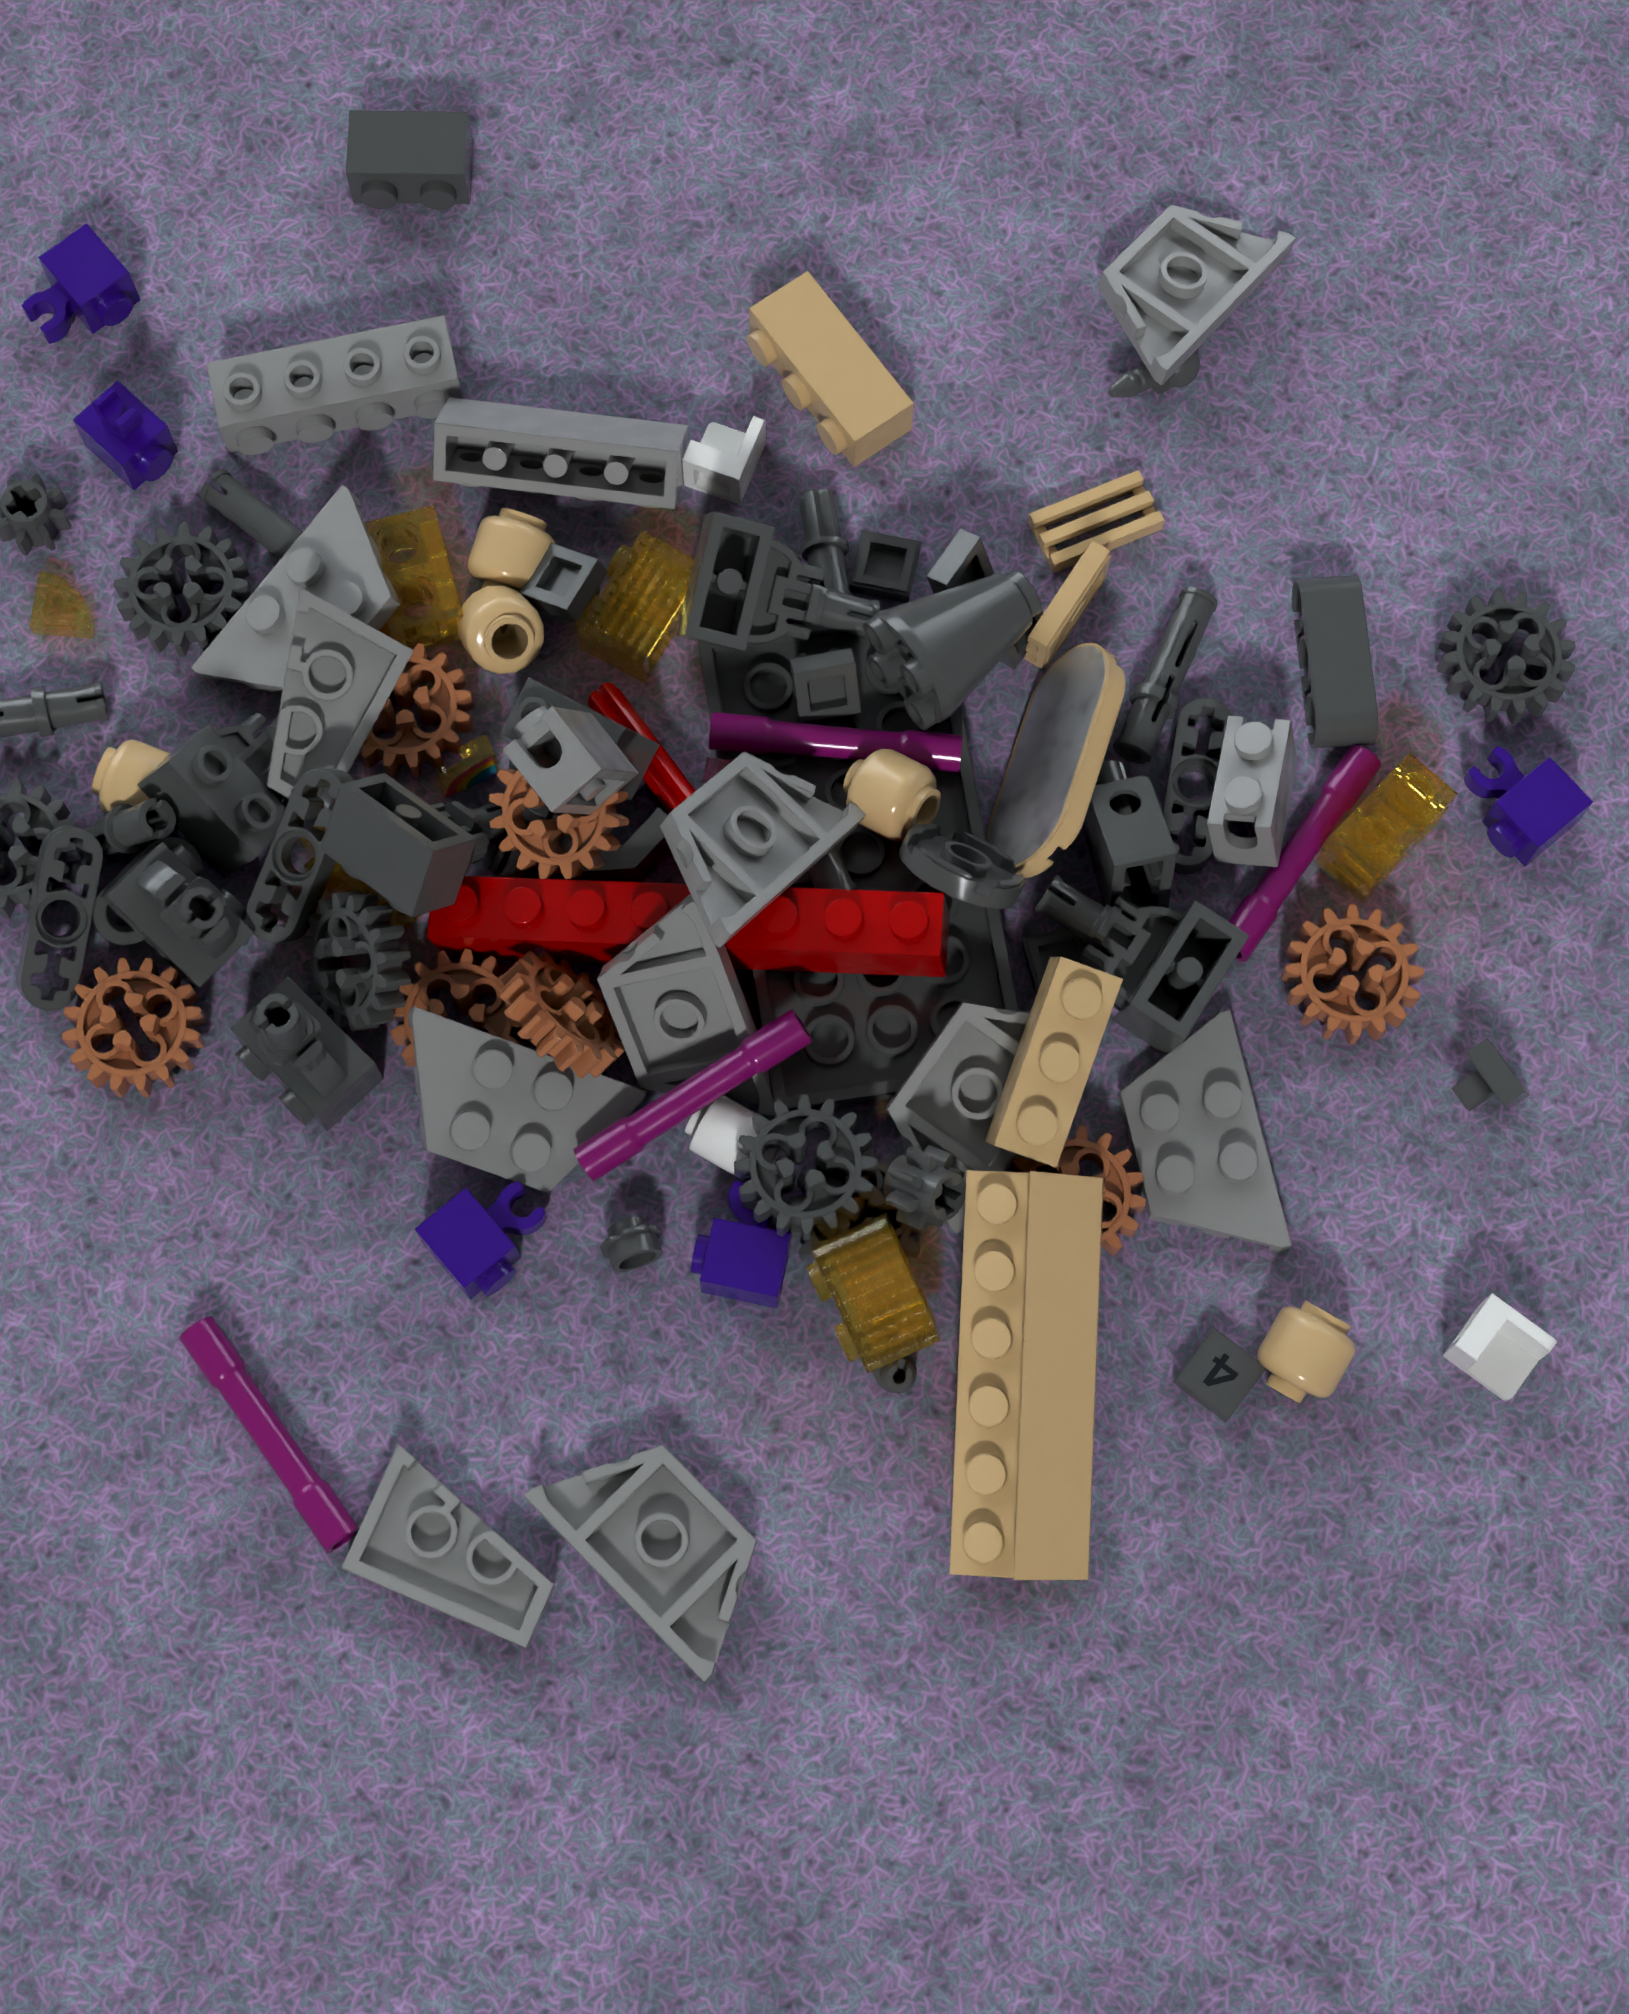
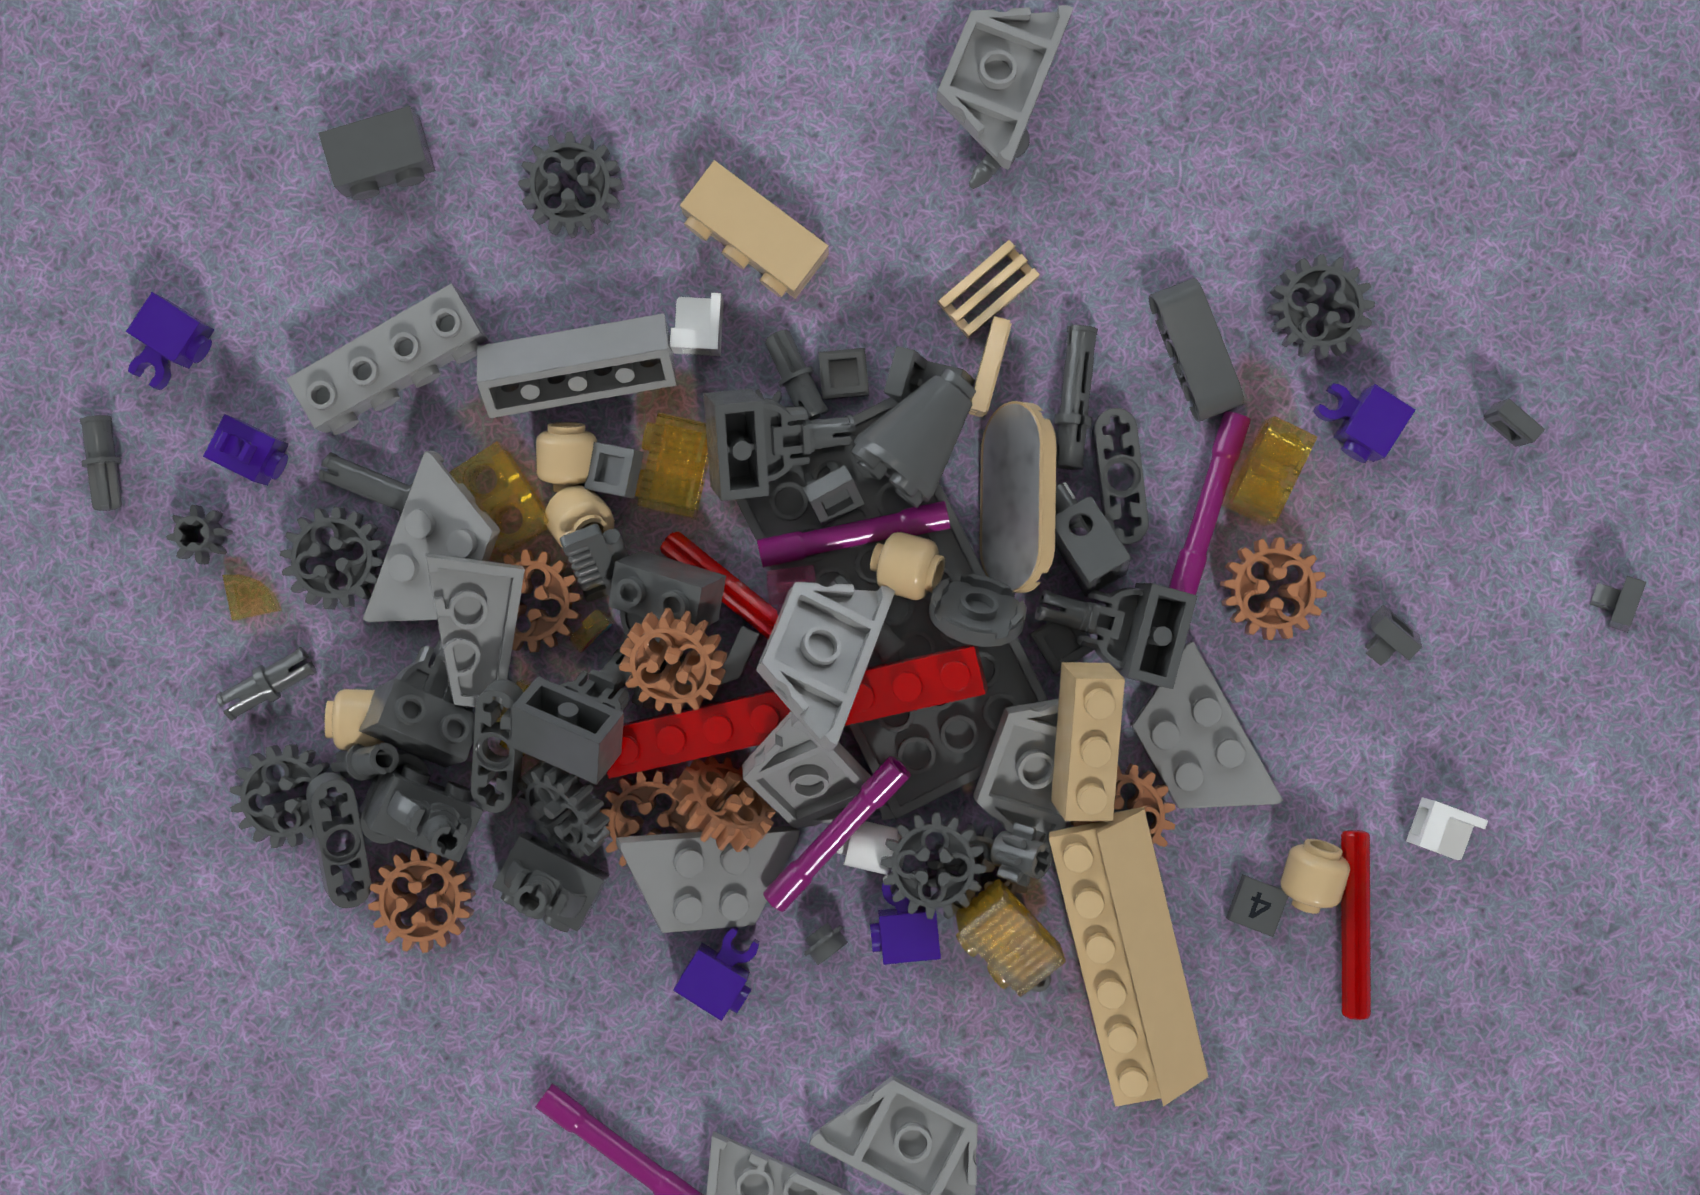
camera: 15 degrees left, 15 degrees up
light grey brick [502,706,639,815] -> none
light grey brick [1207,716,1298,867] -> none
none -> dark grey gear [518,131,624,238]
none -> dark grey piece [560,524,629,602]
none -> red axle [1341,830,1371,1020]

